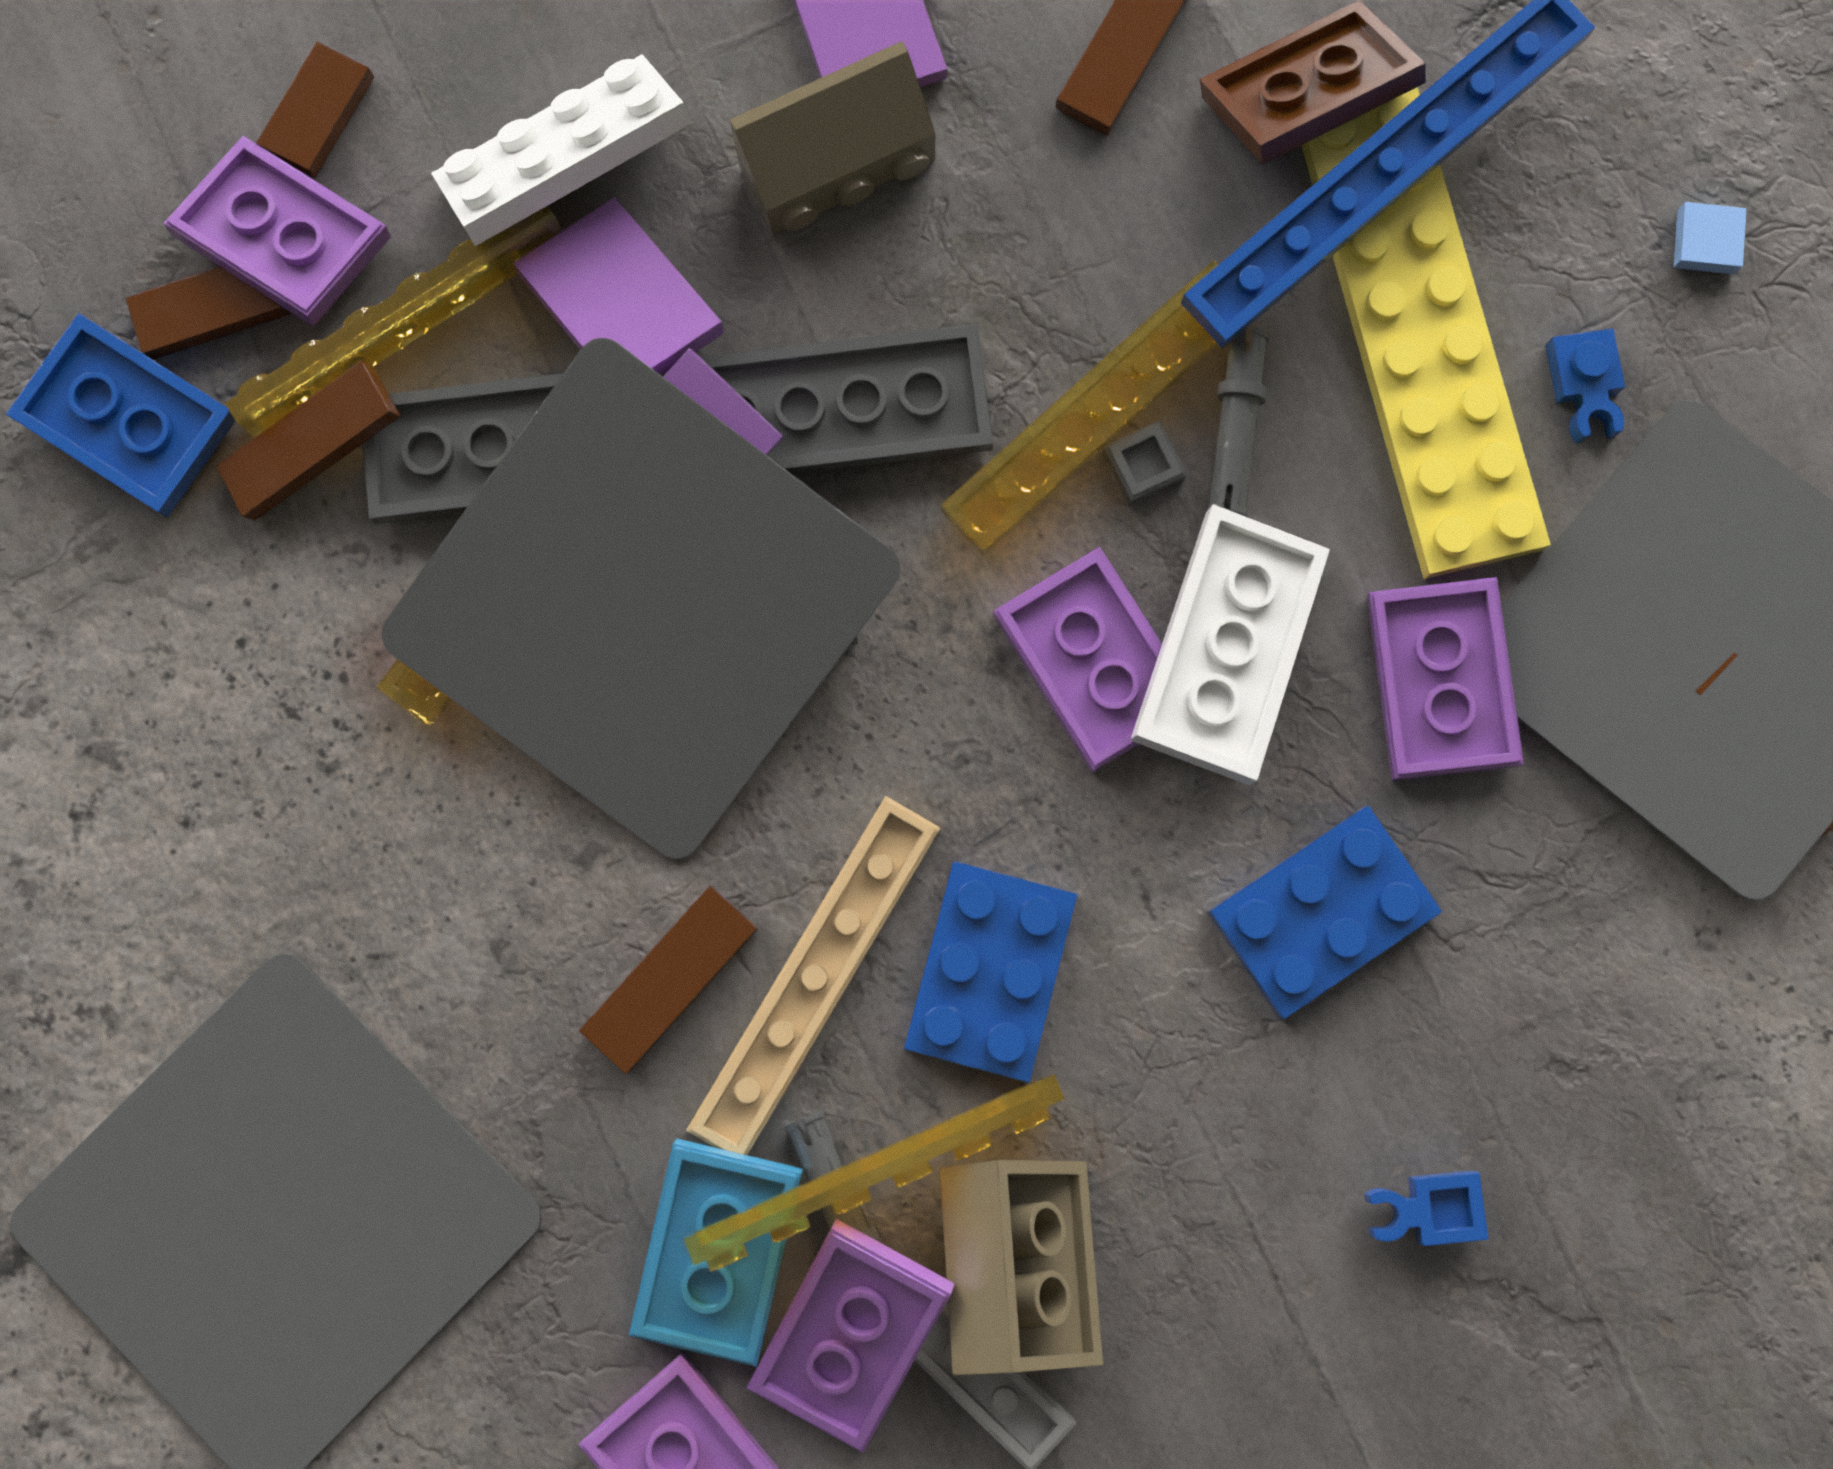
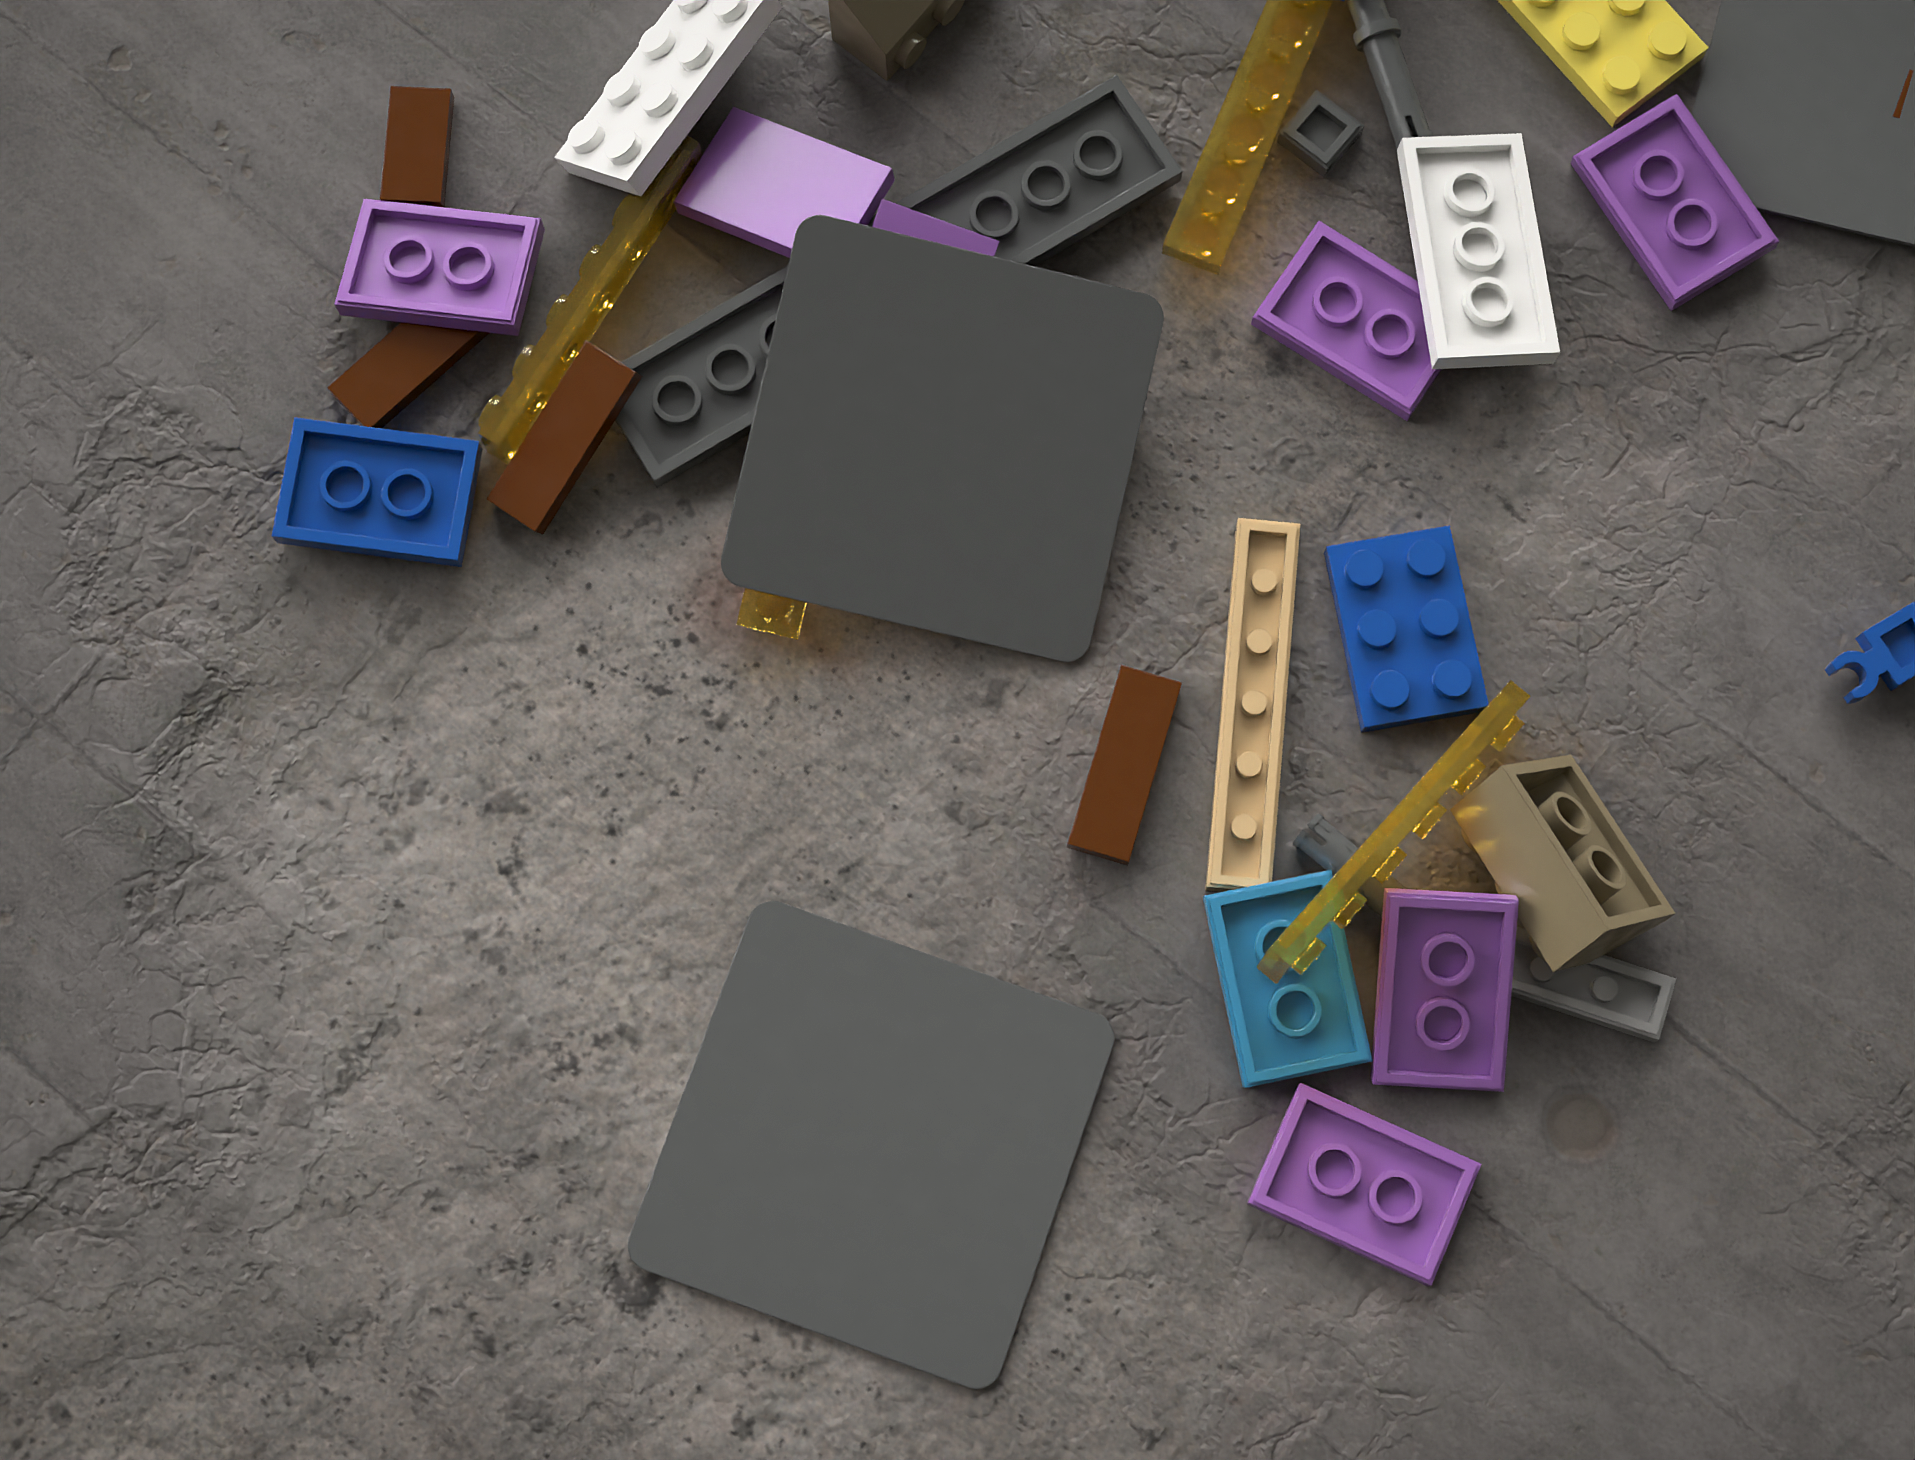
camera: 25 degrees left, 5 degrees down
blue plate [1207,805,1442,1019] -> none

